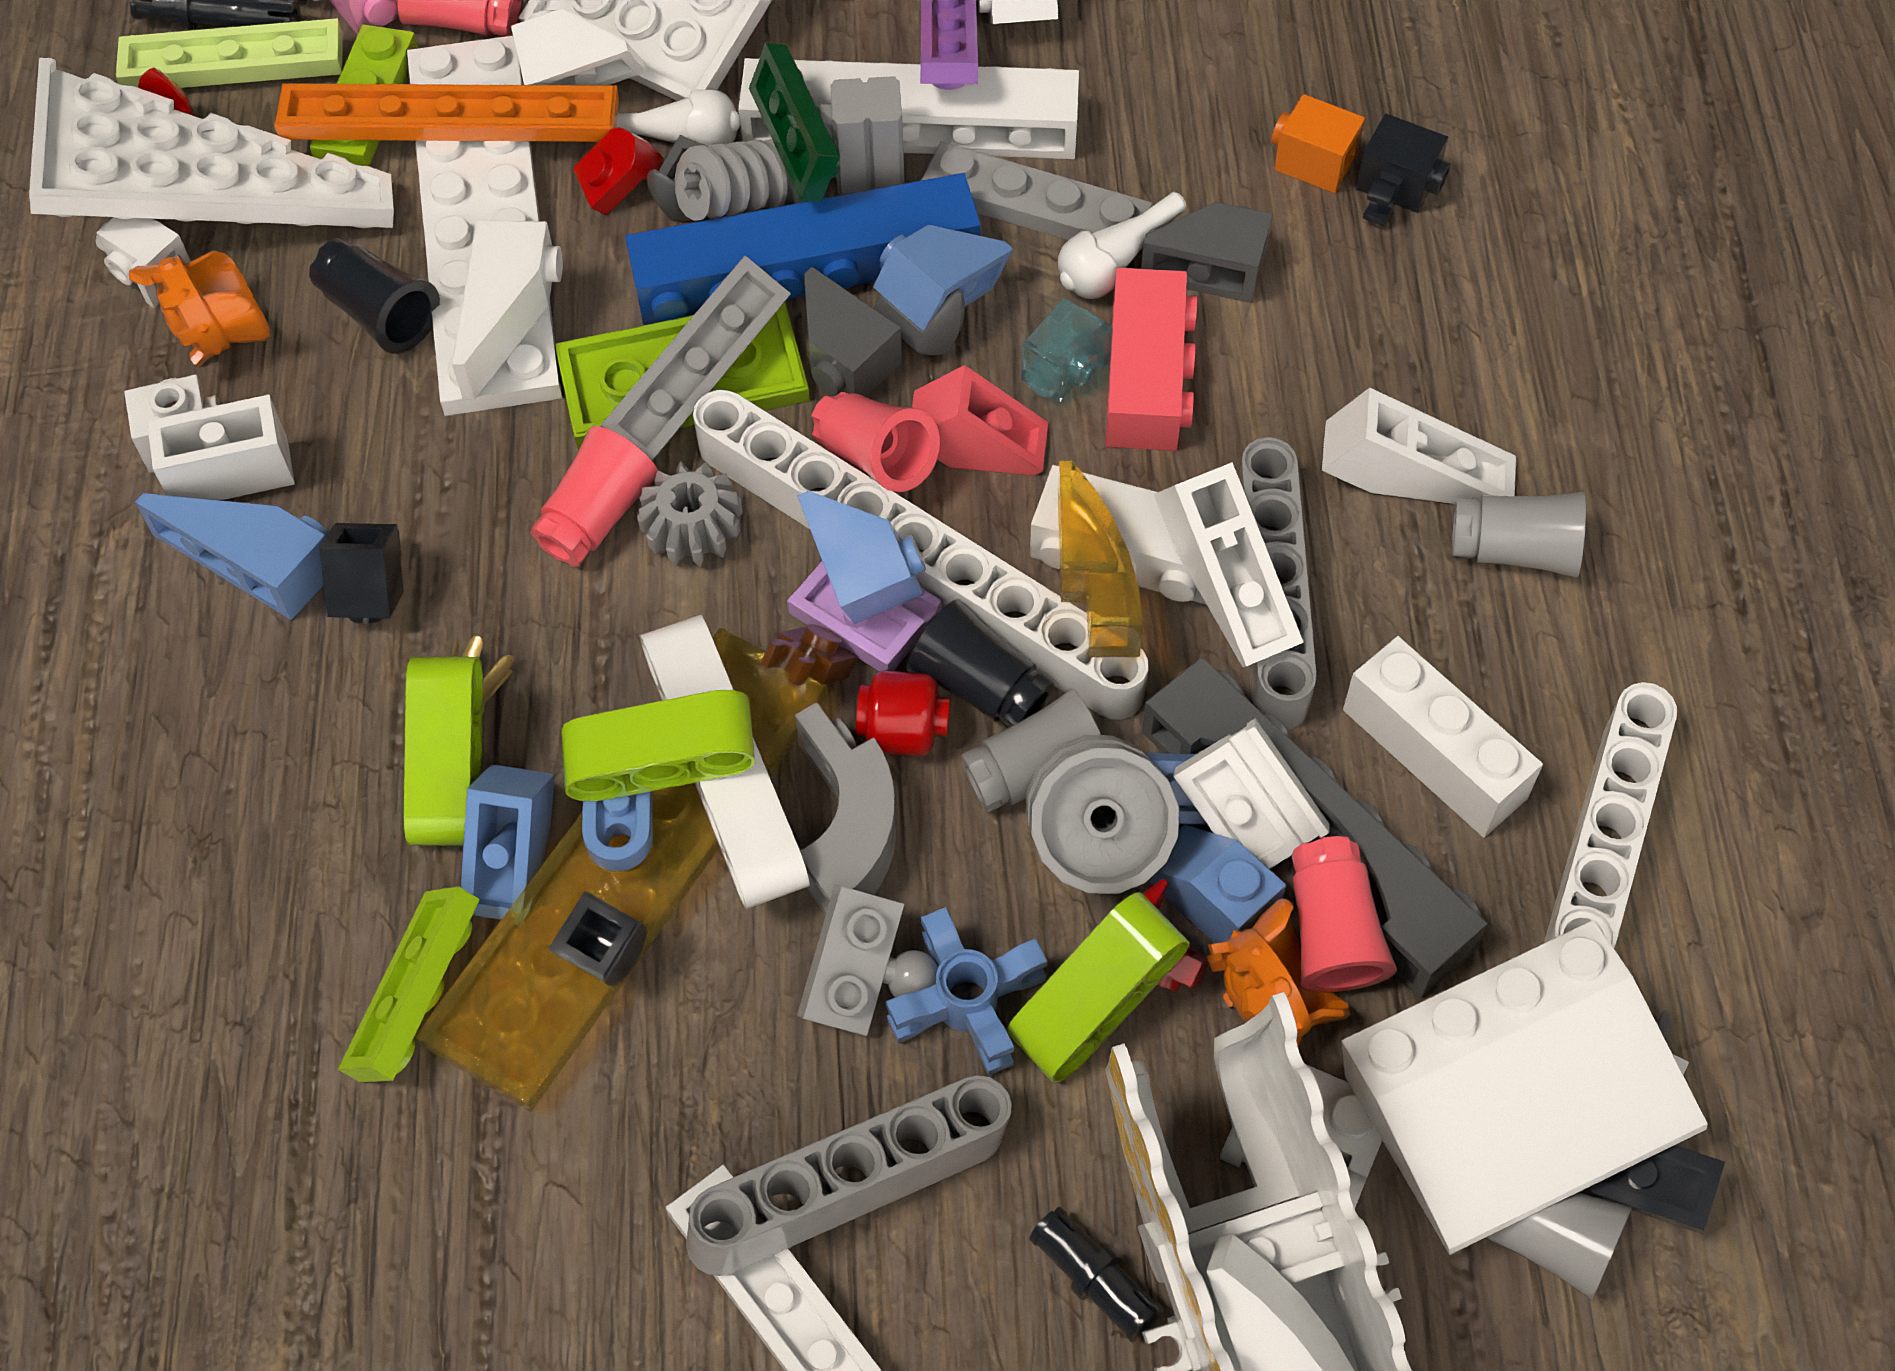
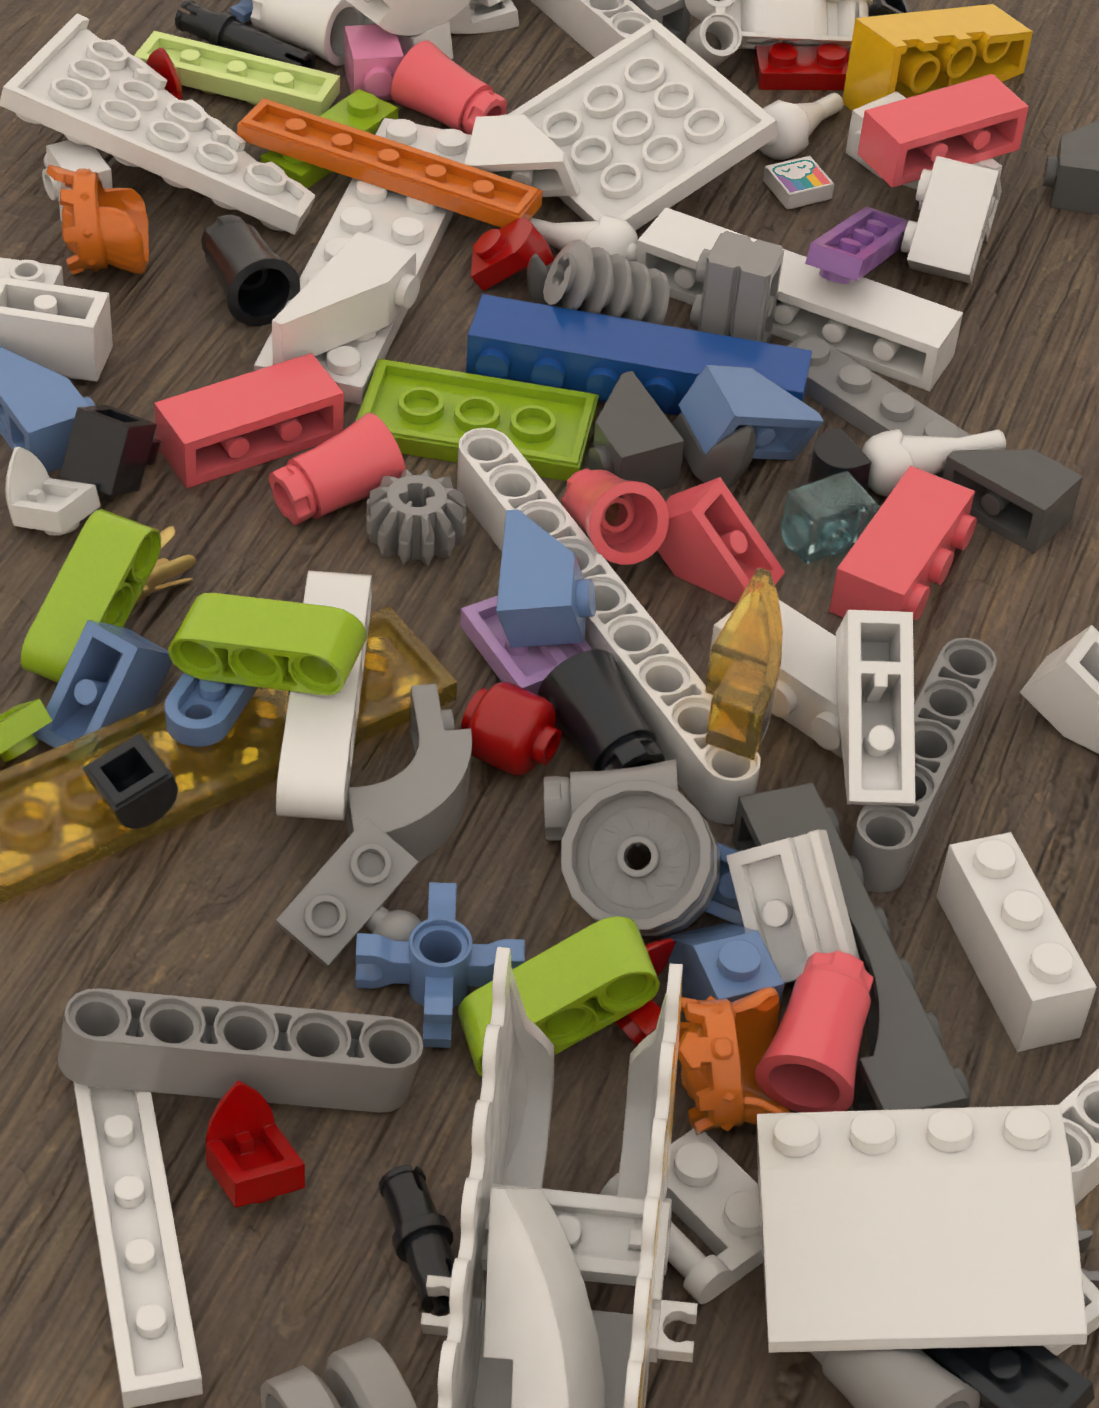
camera: 20 degrees right, 15 degrees down
light grey plate [600,256,791,461] -> none
dark green plate [749,42,840,202] -> none
reddish brown plate [760,624,858,686] -> none
none -> white plate [5,447,101,535]
none -> coral brick [154,353,344,488]
none -> red plate [205,1081,305,1208]
none -> black brick [807,427,872,512]

